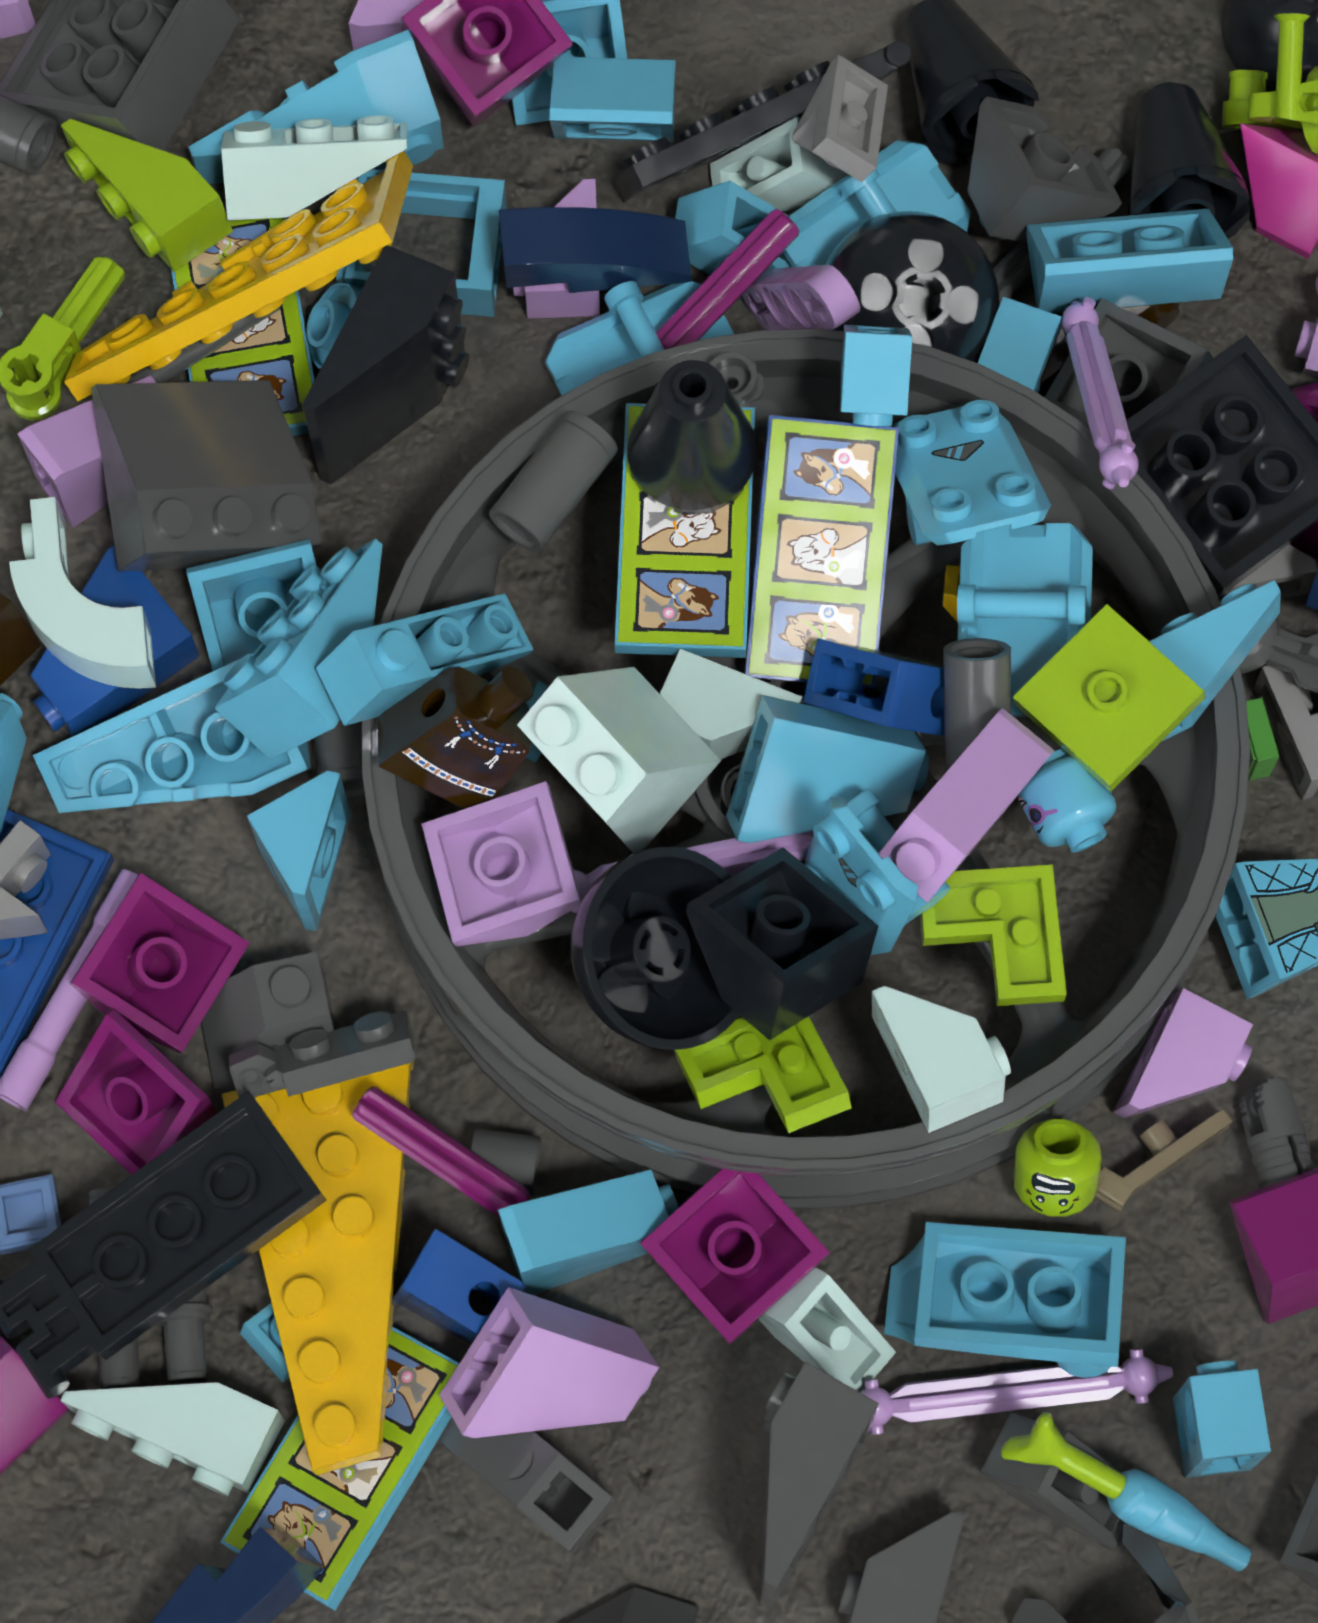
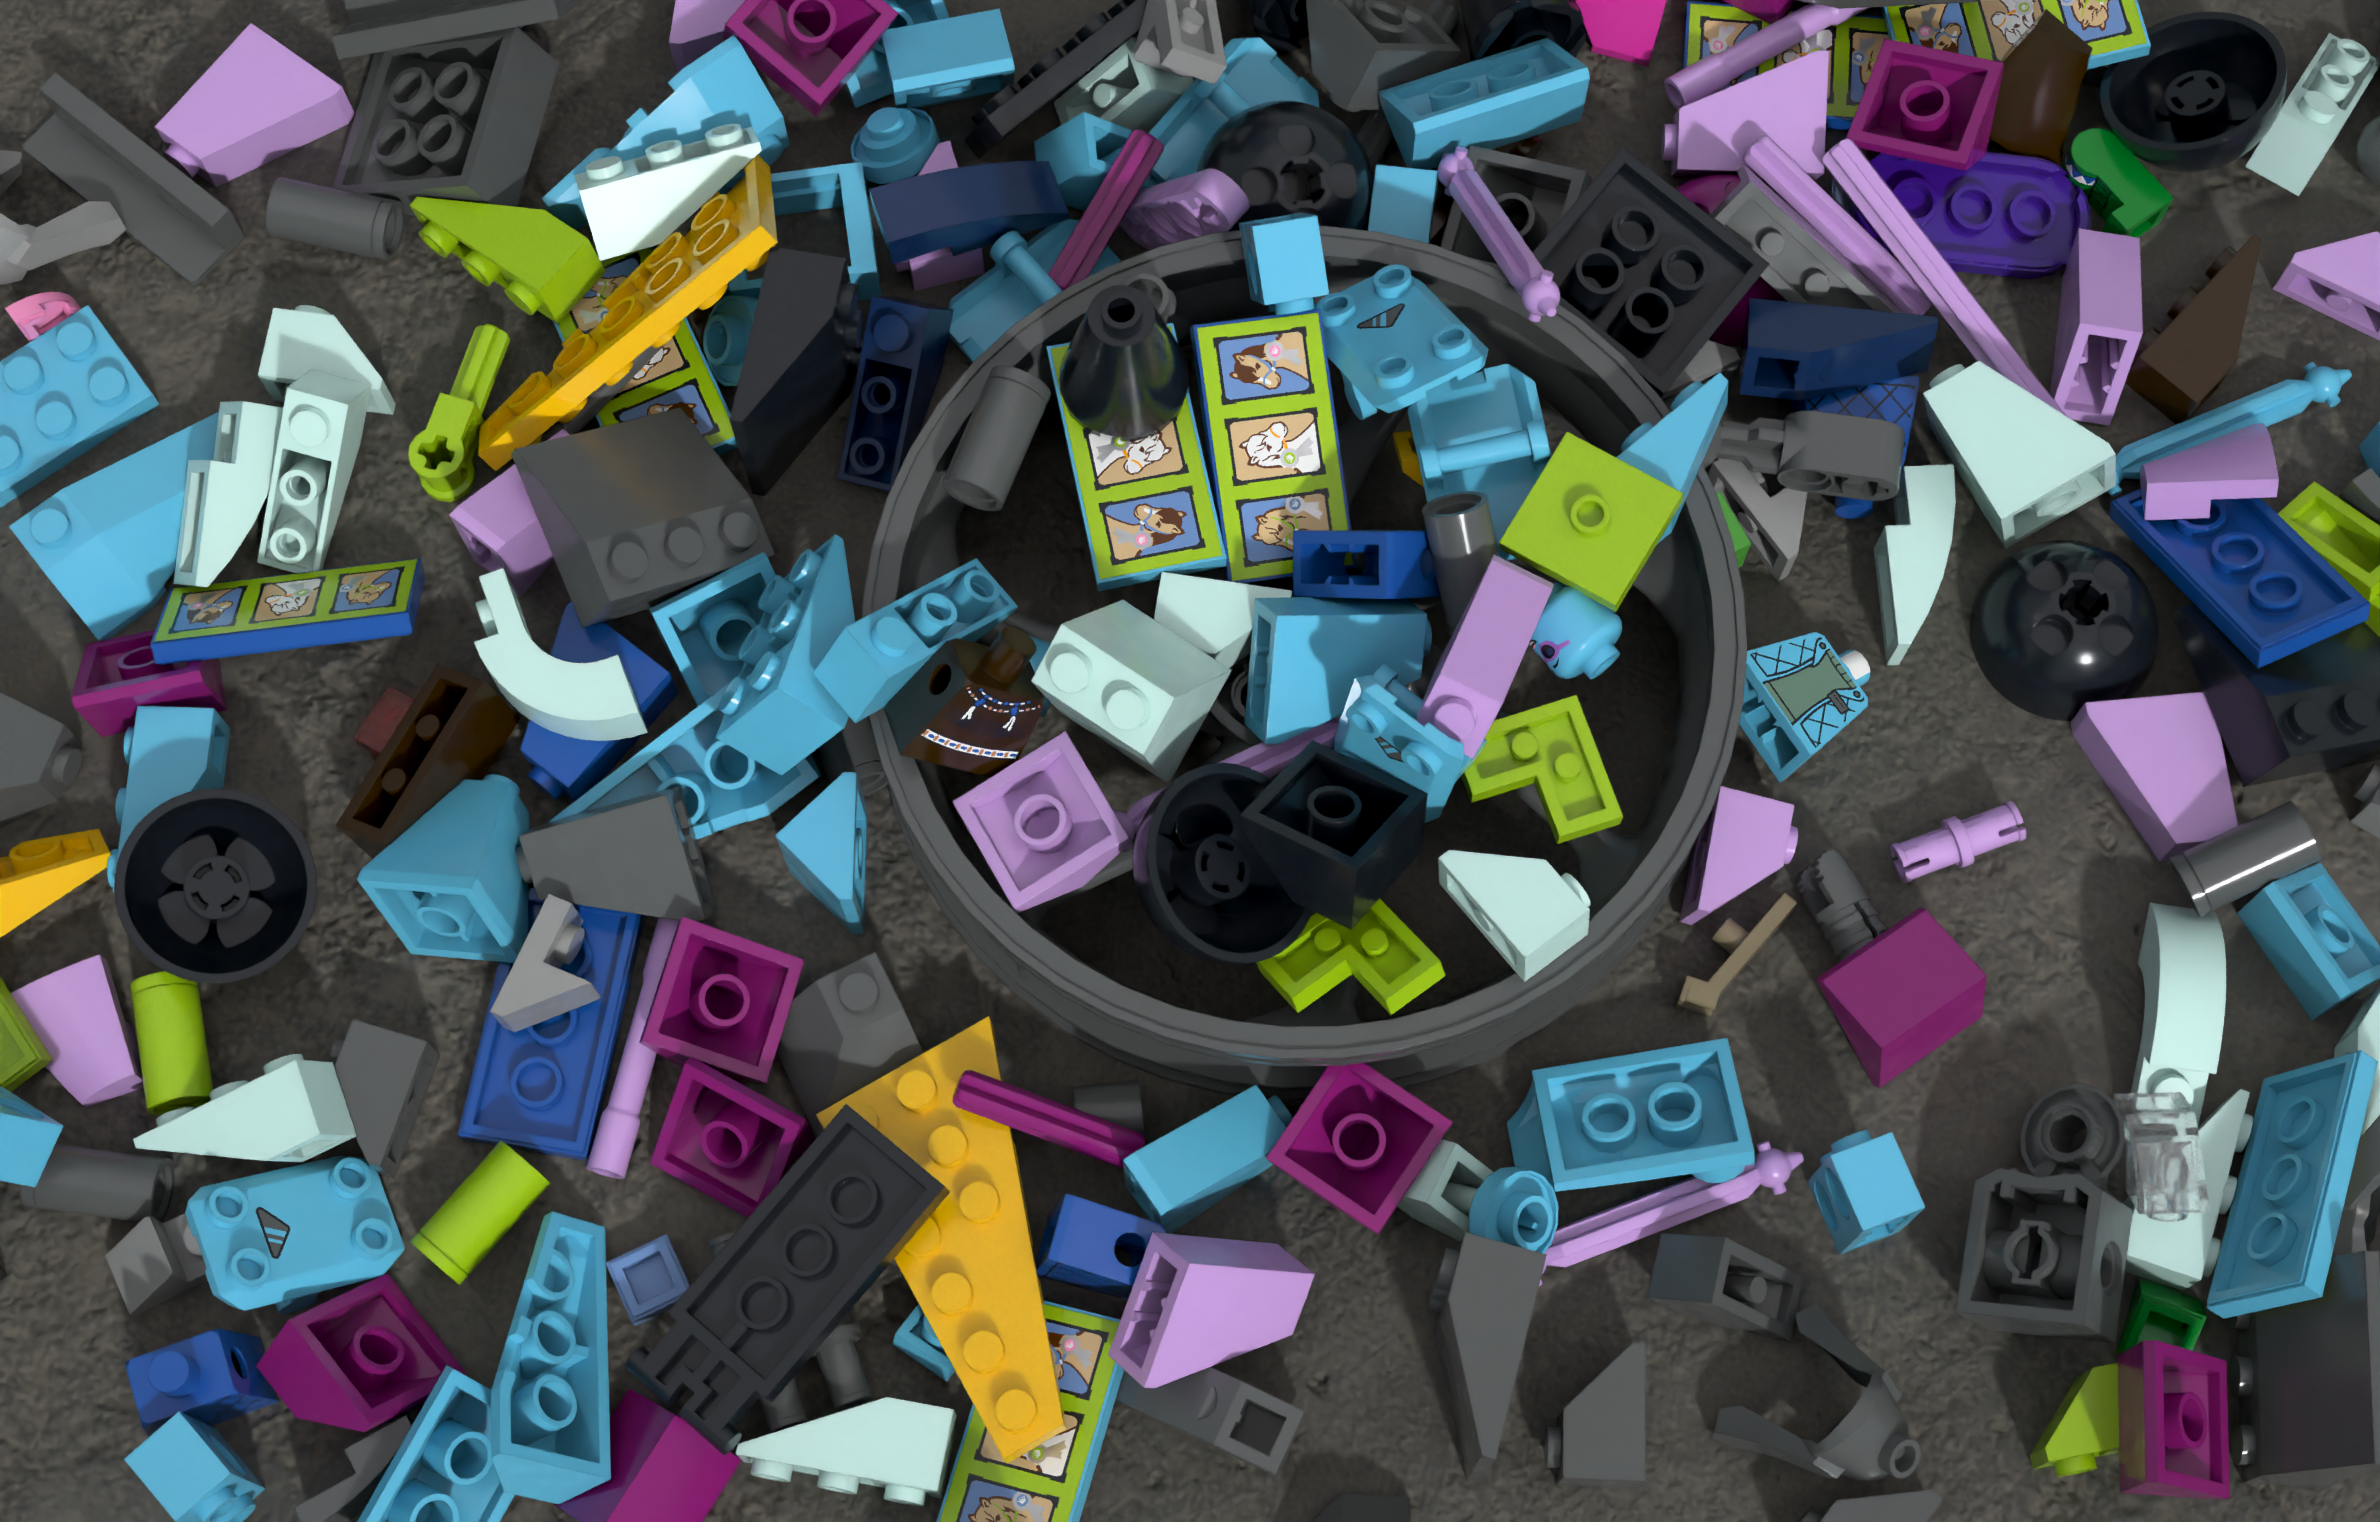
camera: 15 degrees left, 0 degrees up
dark grey hinge [229,1010,416,1097] -> none
medium azure piece [1001,1412,1251,1572] -> none
lime head [1013,1119,1102,1217] -> none
none -> dark grey slope [516,786,718,921]
none -> dark blue slope [837,296,954,491]
none -> medium azure plate [850,107,941,184]
none -> medium azure plate [1469,1166,1559,1254]

